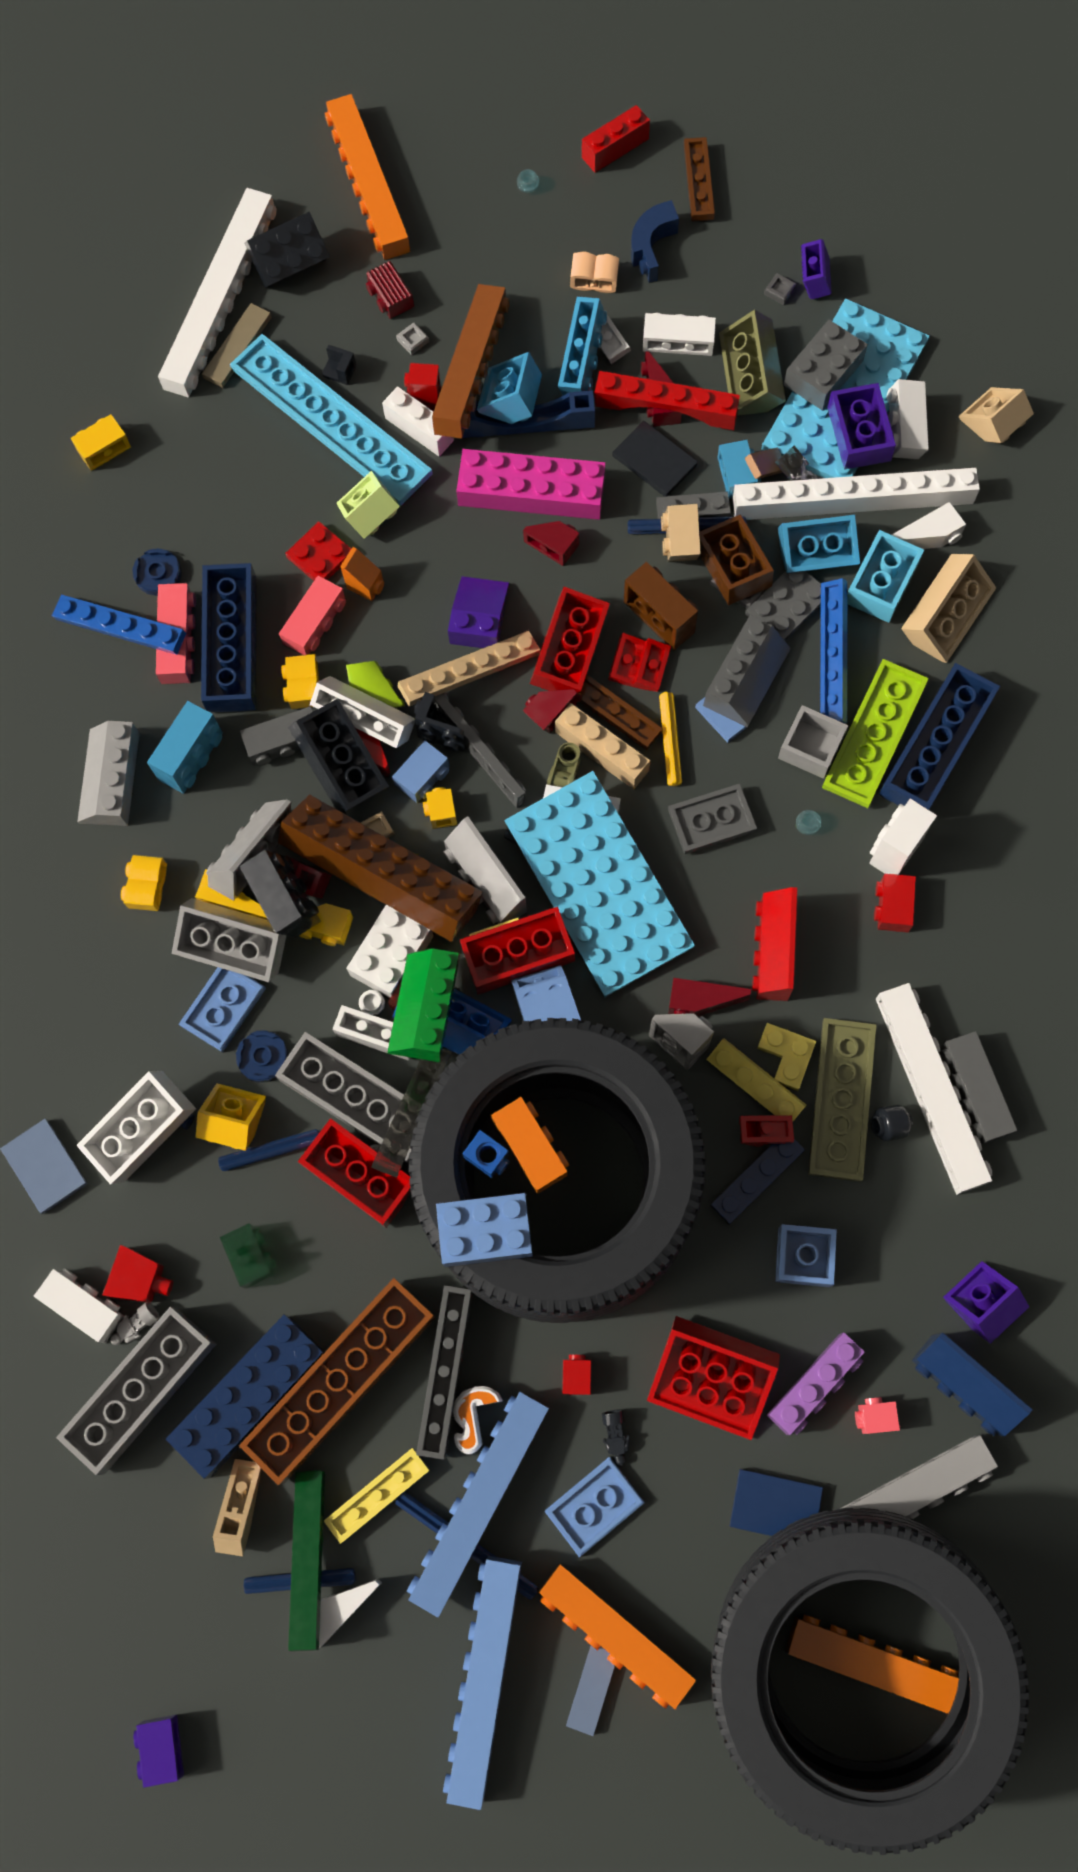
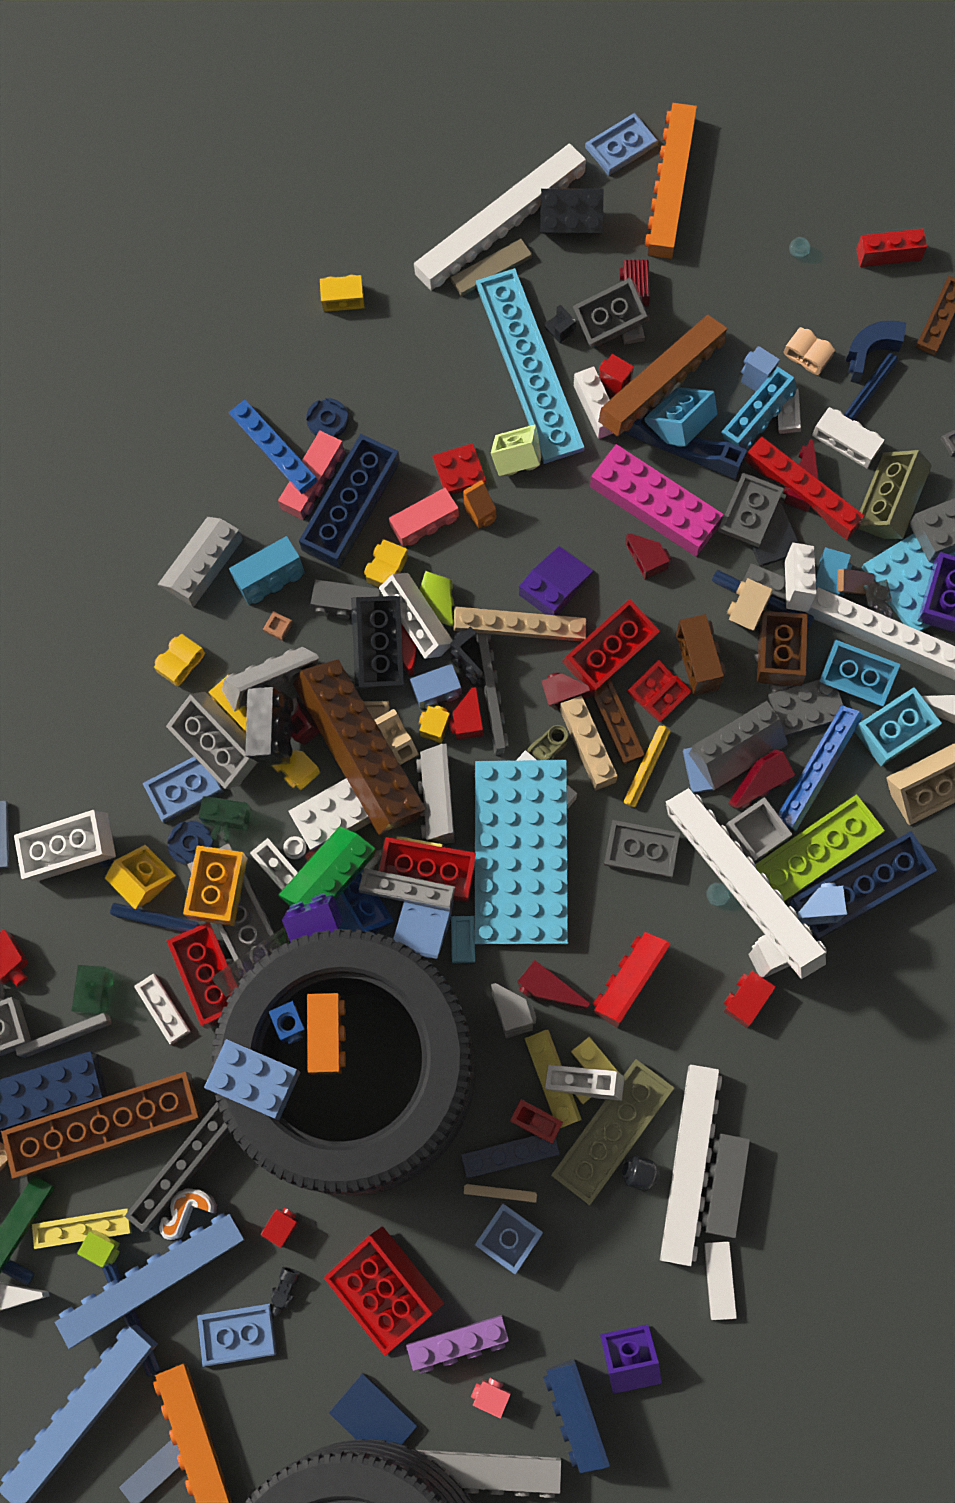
camera: 30 degrees right, 0 degrees up
none -> light grey tile [15,1013,112,1058]
none -> lime brick [77,1230,120,1268]
none -> white tile [134,974,191,1045]
none -> light orange brick [183,845,247,926]
none -> clear green brick [198,796,252,842]
none -> nougat tile [263,611,293,641]
none -> dark purple brick [282,893,343,943]
none -> light grey tile [359,868,455,911]
none -> tan brick [375,709,419,765]
none -> red slope [449,687,483,740]
none -> medium azure tile [451,916,475,963]
none -> tan tile [464,1184,537,1203]
none -> white slope [545,1065,625,1101]
none -> dark grey brick [573,277,651,348]
none -> medium blue tile [585,113,658,176]
none -> white brick [666,788,827,979]
none -> white tile [704,1242,736,1320]
none -> dark grey plate [718,473,784,547]
none -> dark red slope [728,749,795,809]
none -> medium blue brick [741,346,780,392]
none -> white brick [785,543,816,612]
none -> light blue slope [797,883,847,925]
none -> dark blue axle [844,353,898,421]

